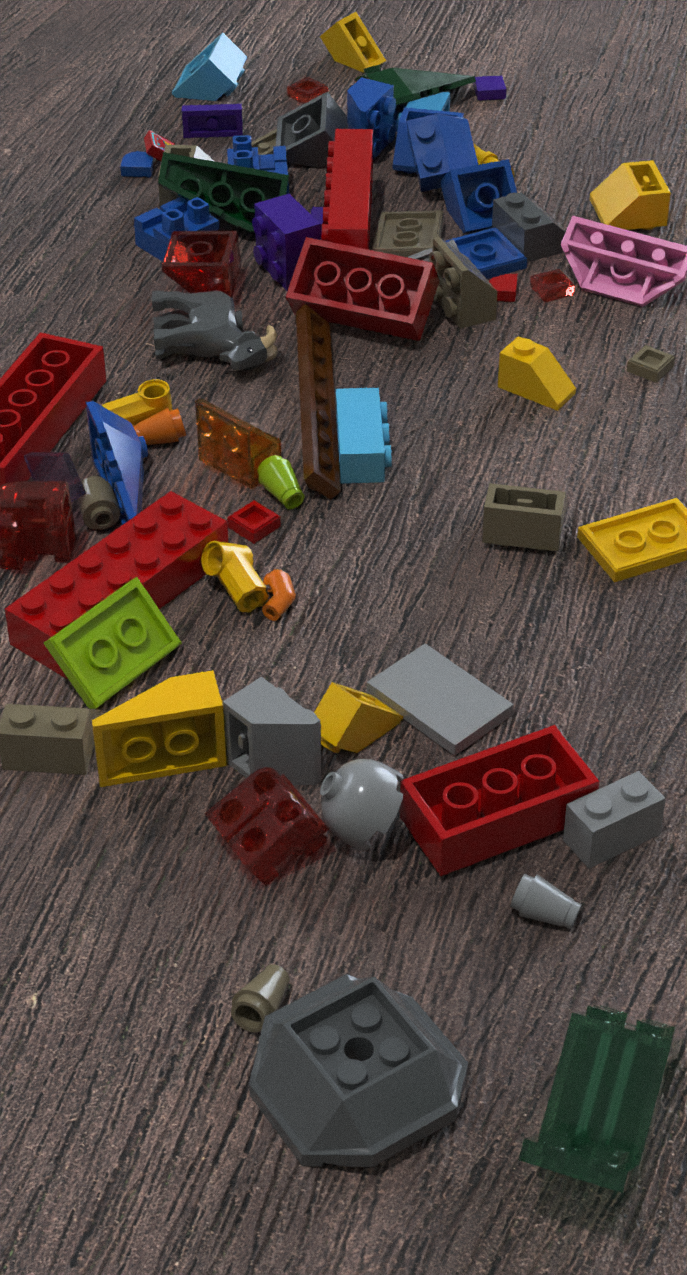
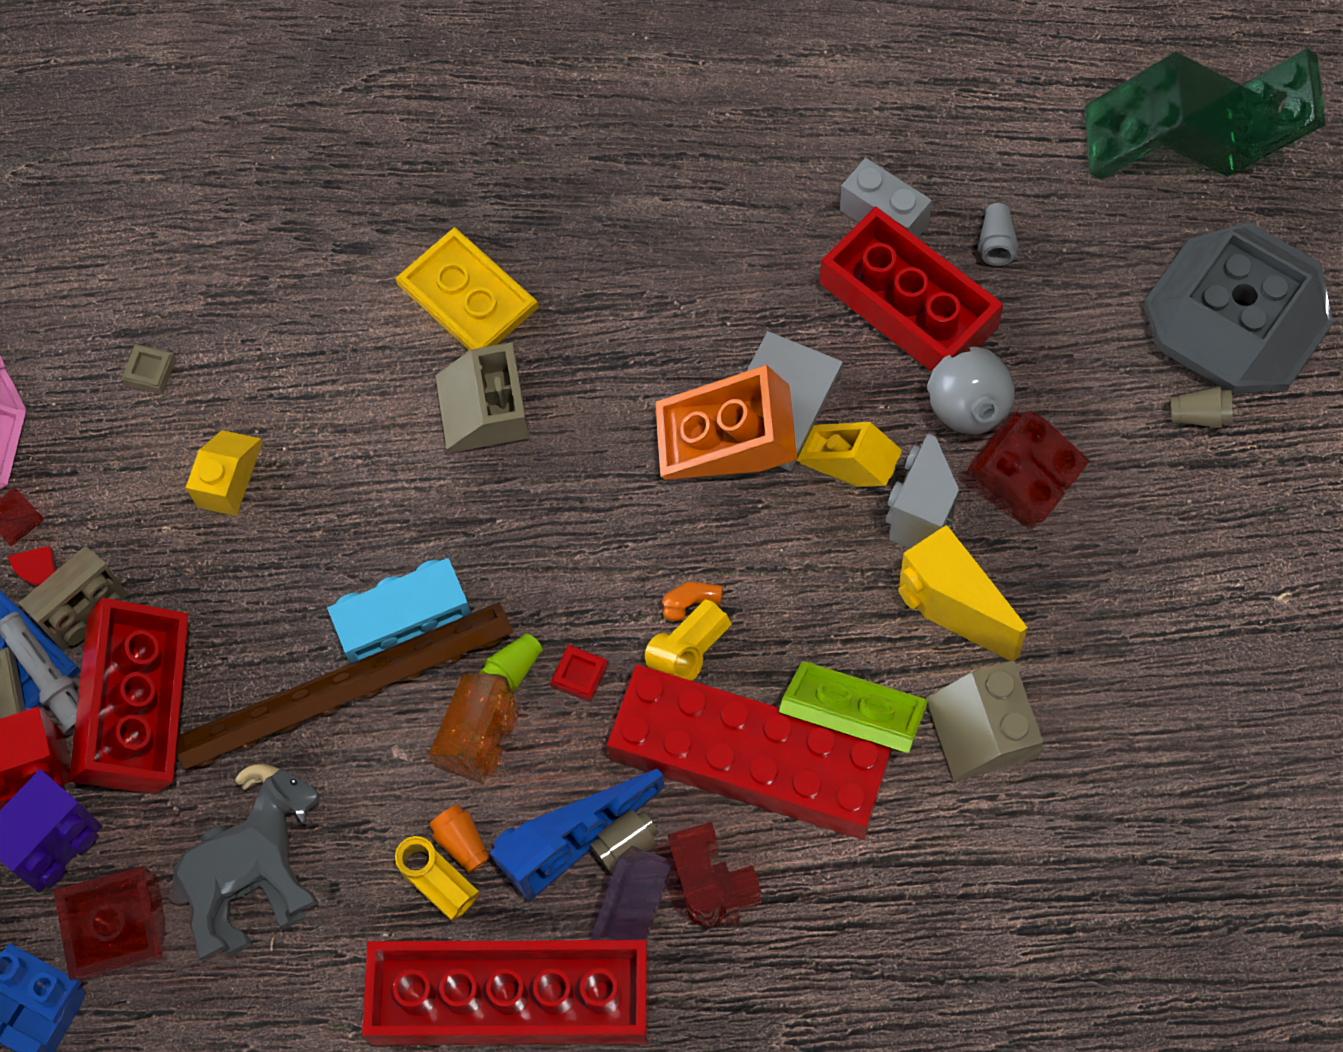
camera: 105 degrees left, 25 degrees up
none -> orange slope [655,365,797,480]

